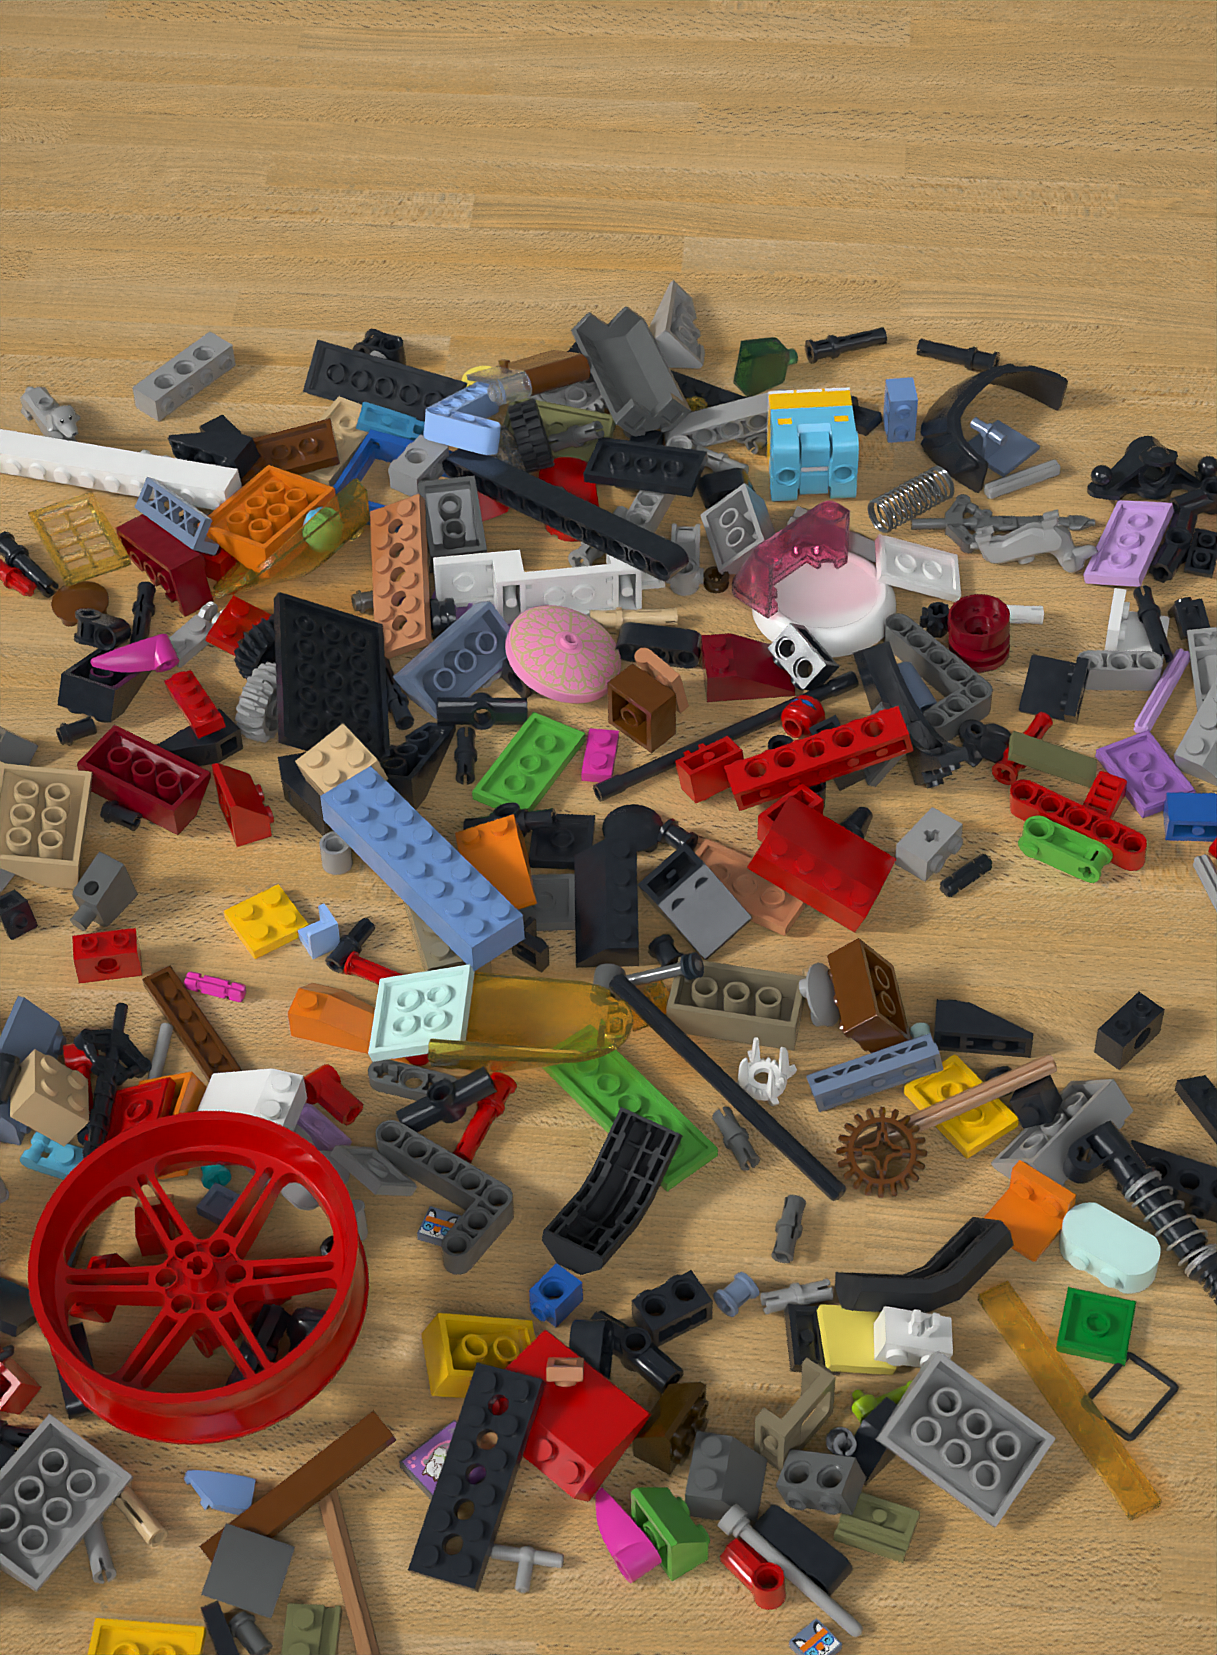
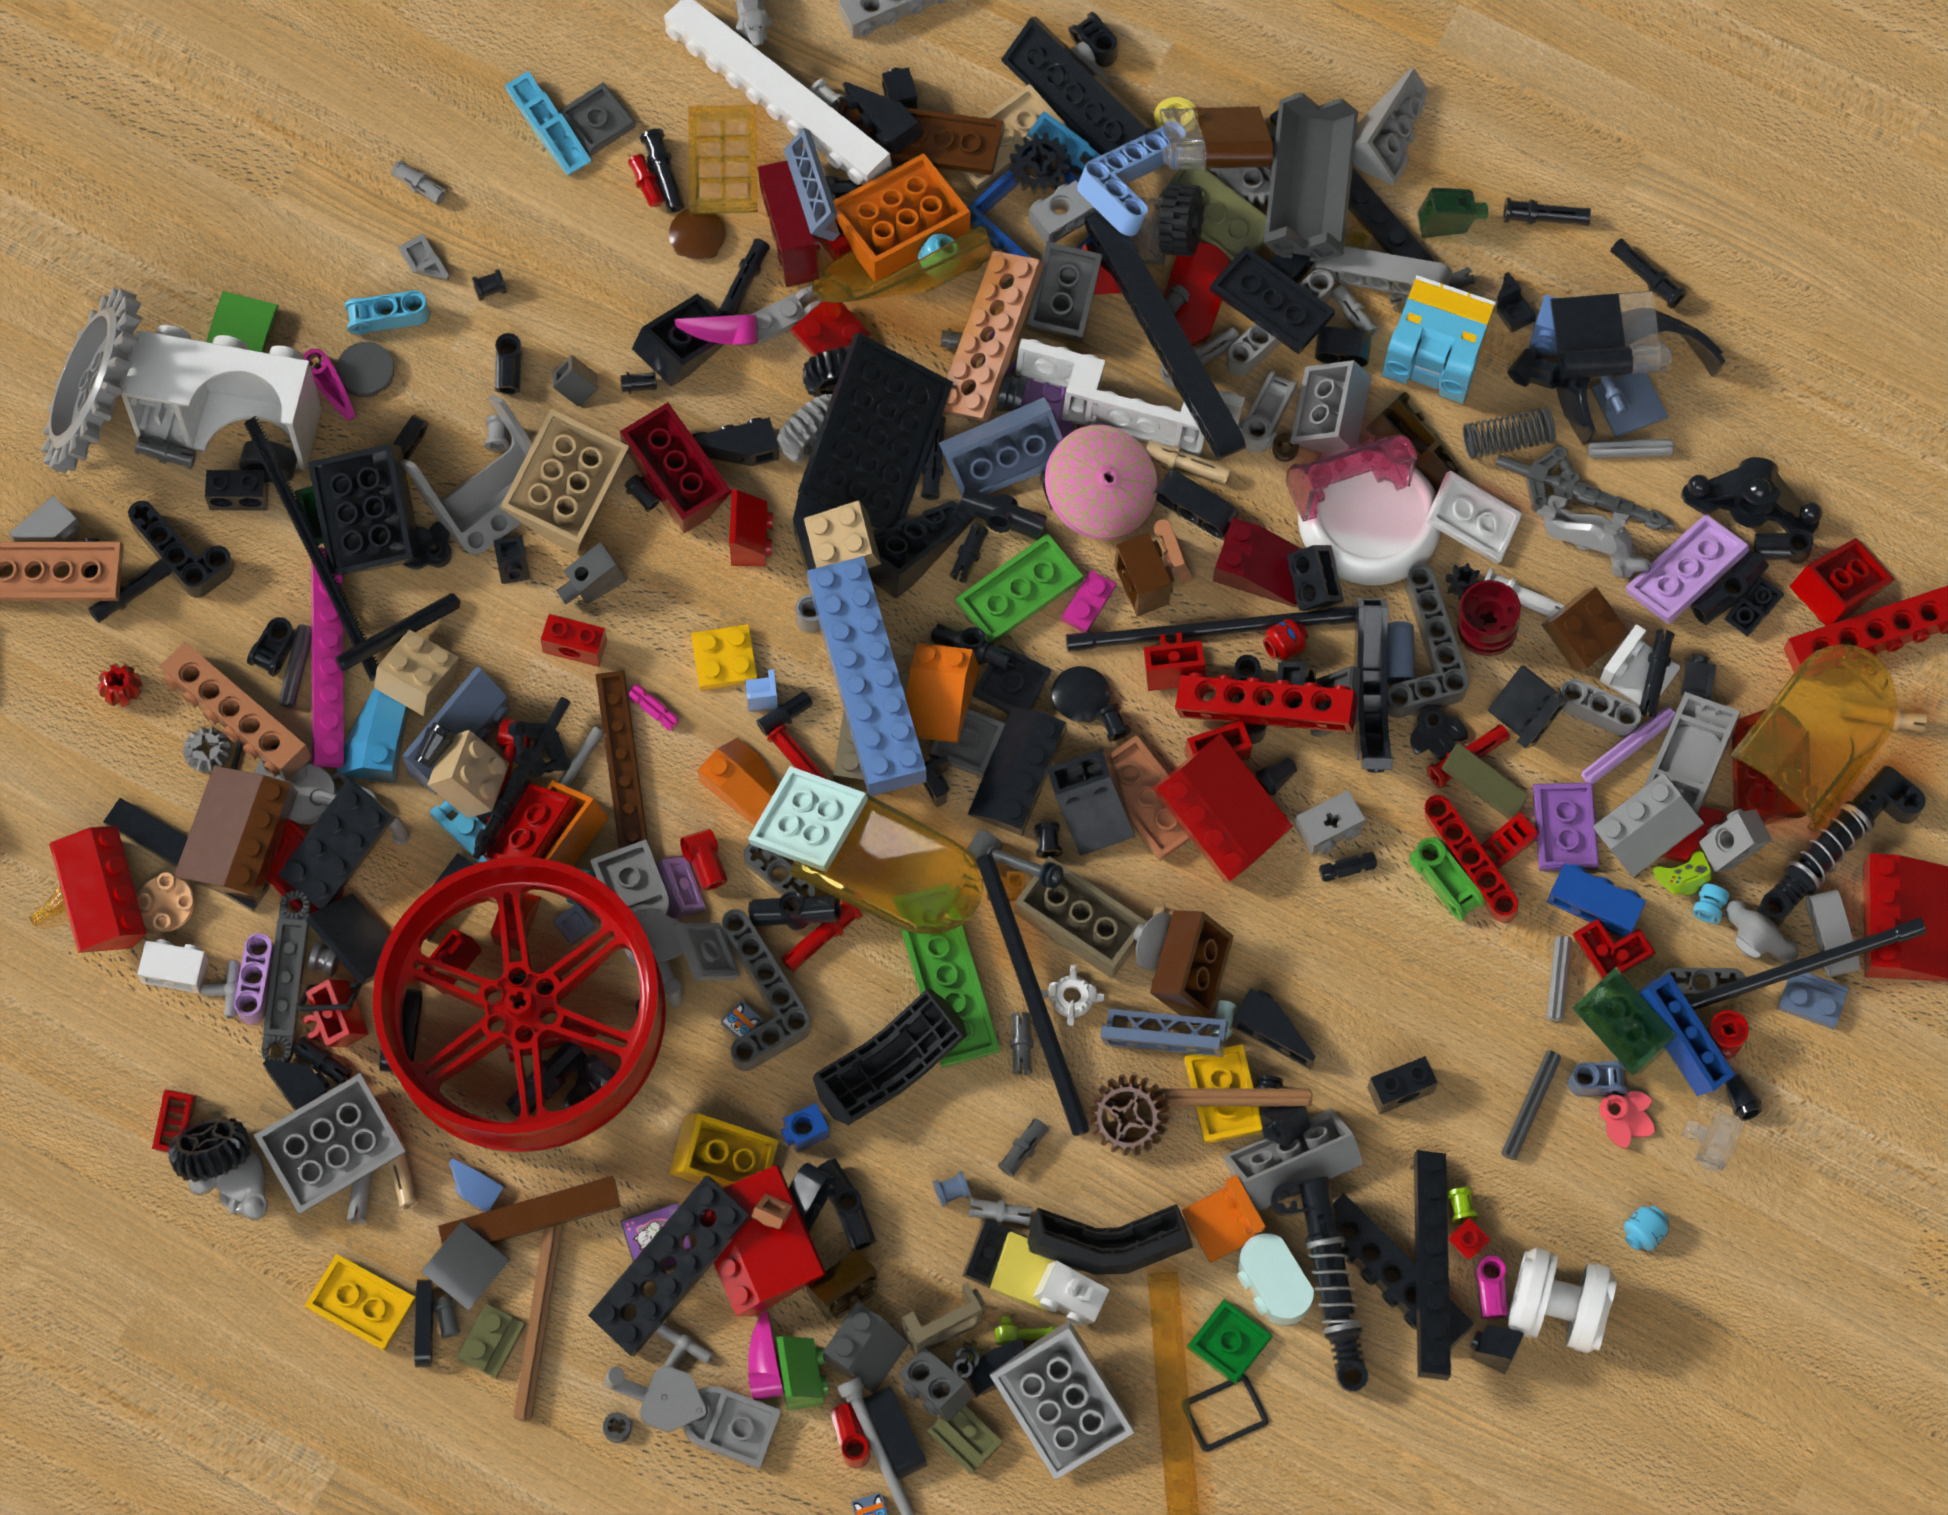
camera: 20 degrees right, 20 degrees up
black piece [74,608,131,651] -> none
red plate [164,670,226,739] -> none
white slope [197,1068,307,1132] -> none
dark grey pin [548,421,604,452] -> none
black brick [632,1270,713,1347] -> none
none -> light grey plate [603,1367,781,1470]
none -> black gear [1009,133,1071,195]
none -> black piece [1507,348,1565,389]
none -> reddish brown brick [1541,587,1630,671]
none -> black door [1550,291,1672,380]

